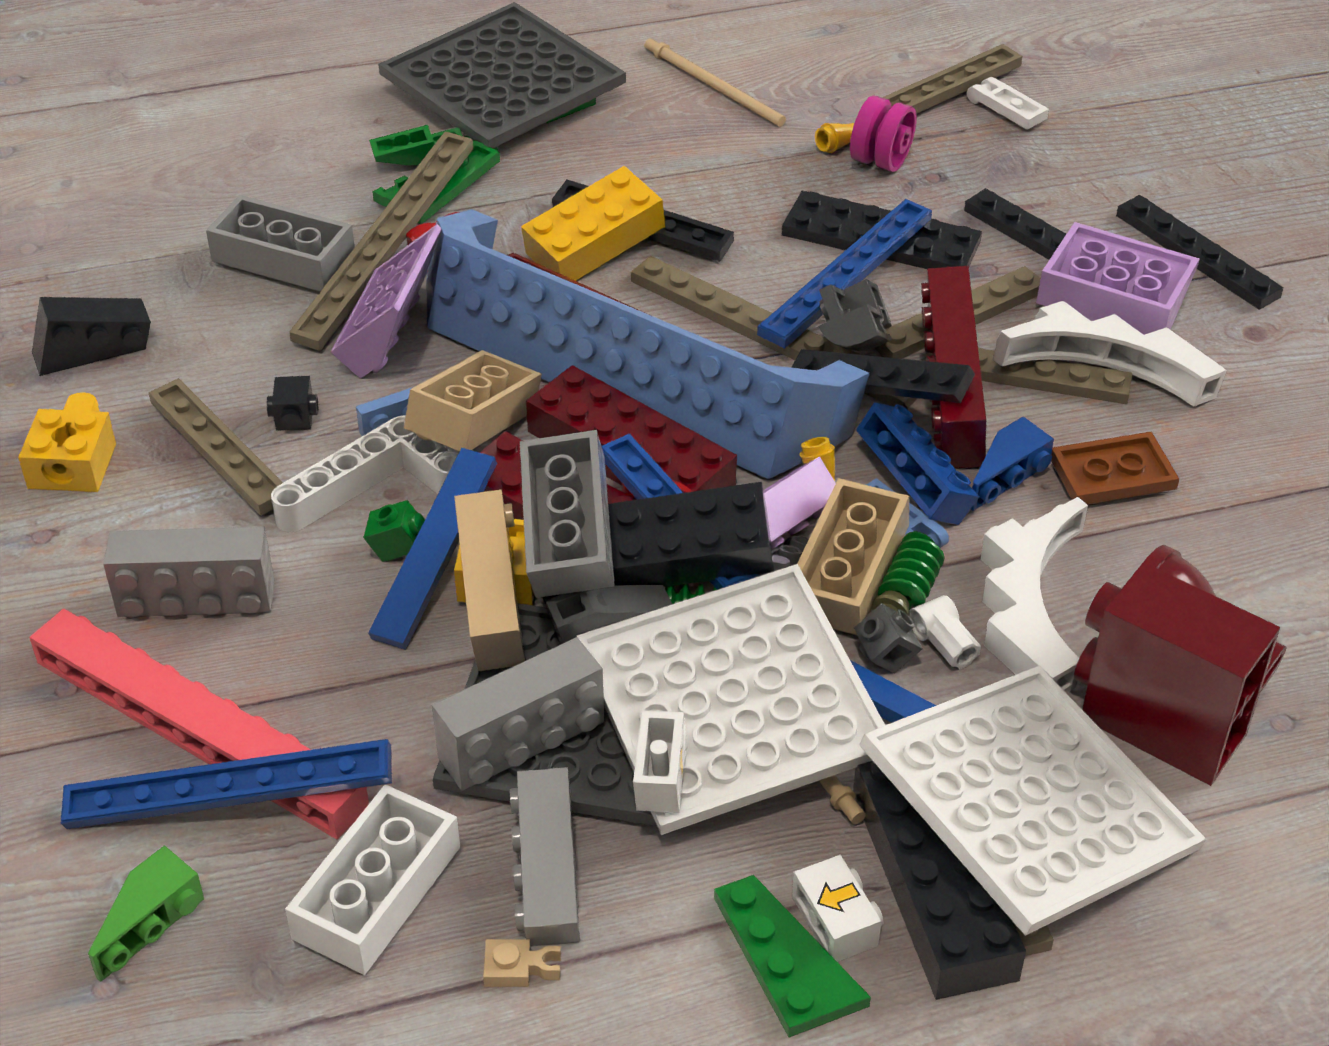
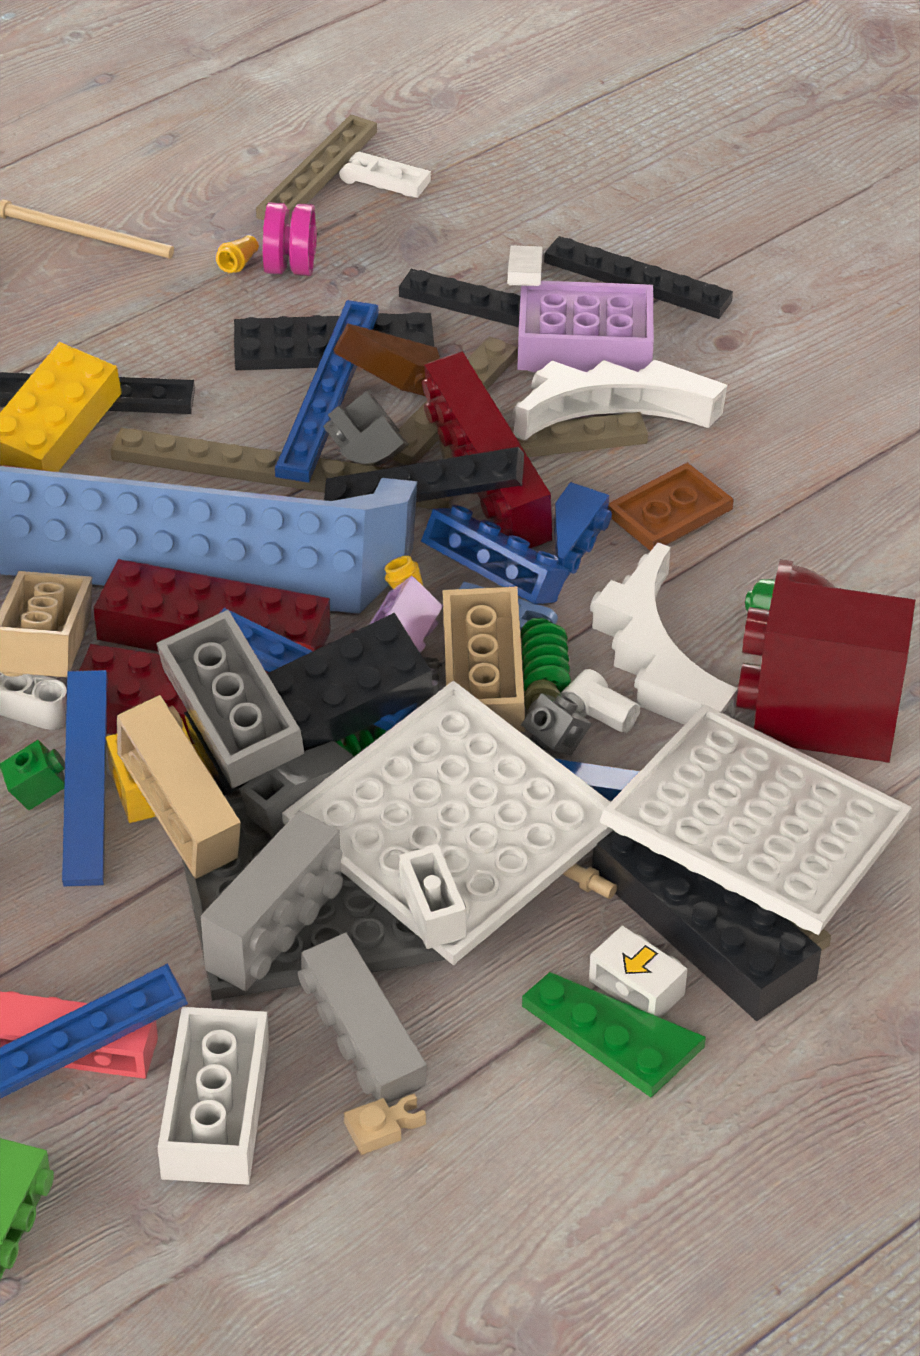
camera: 25 degrees left, 0 degrees up
none -> reddish brown slope [333,323,441,397]
none -> white tile [507,246,542,286]

